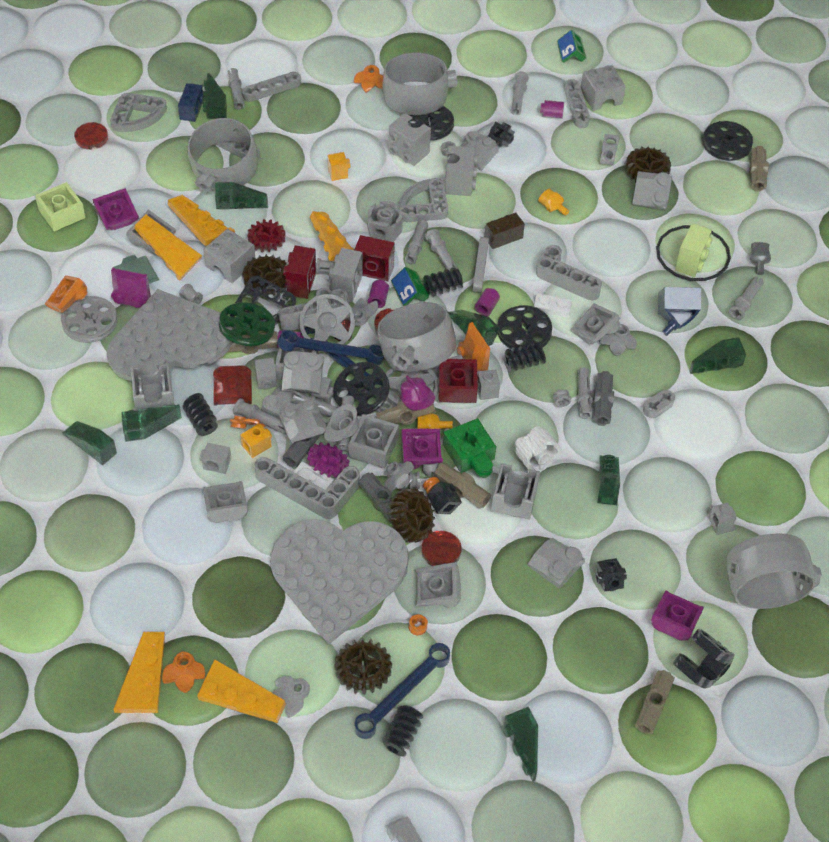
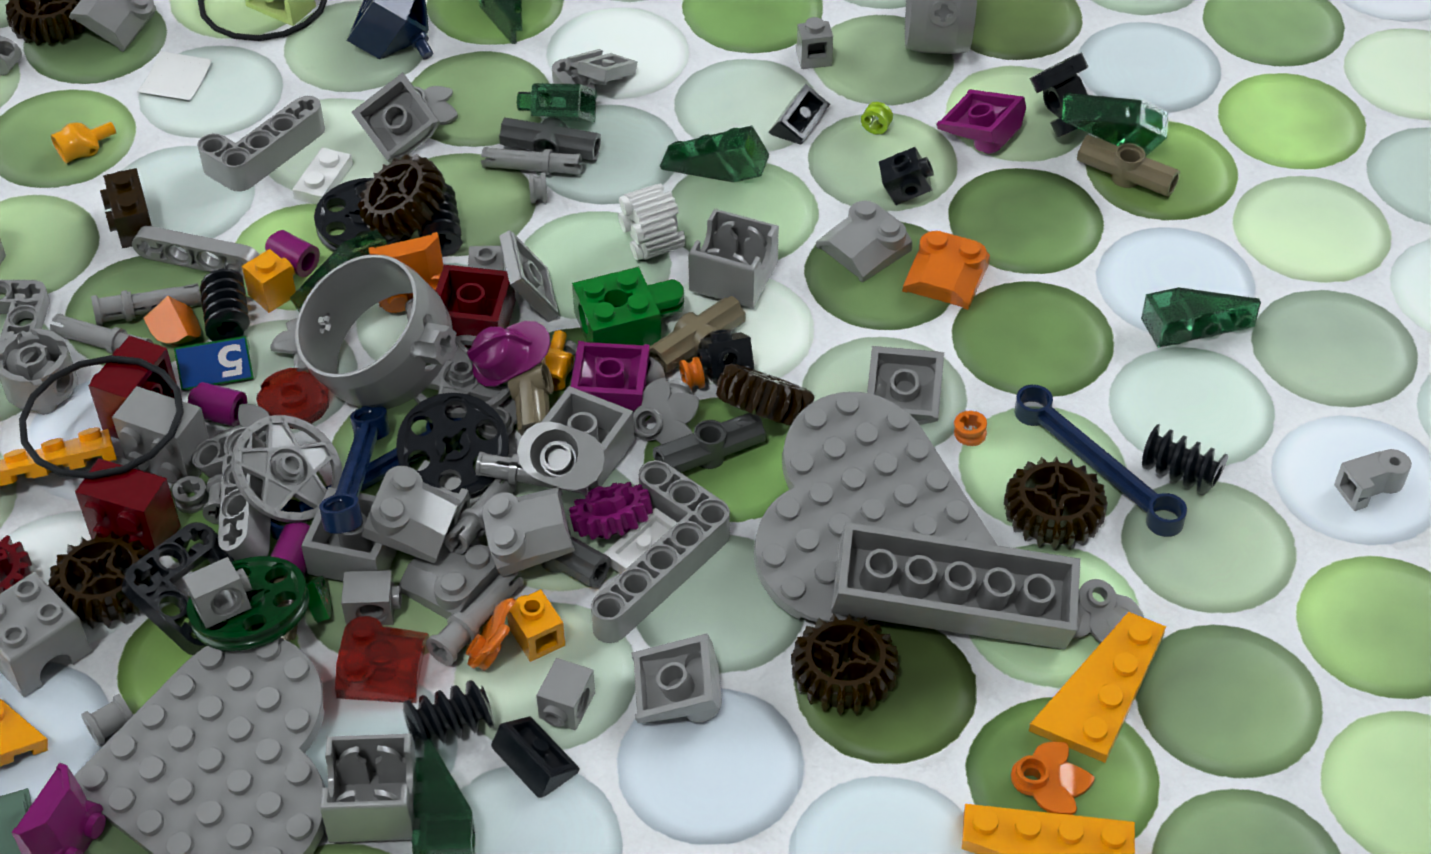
camera: 80 degrees left, 5 degrees down
clear red tile [421,531,462,566] -> none
none -> black piece [19,355,184,479]
none -> white sticker [137,51,211,100]
none -> orange brick [144,296,201,345]
none -> light grey brick [182,557,252,629]
none -> light orange brick [242,249,297,313]
none -> green tile [306,575,332,623]
none -> dark brown gear [357,154,447,241]
none -> black slope [491,716,580,798]
none -> light grey tile [499,230,559,322]
none -> clear green torso [516,83,597,122]
none -> light grey plate [565,49,638,85]
none -> black slope [768,84,830,145]
none -> dark brown gear [791,613,900,716]
none -> light grey brick [831,522,1080,650]
none -> lime bush [861,102,893,135]
none -> orange slope [902,231,990,310]
none -> clear green slope [1062,93,1168,157]

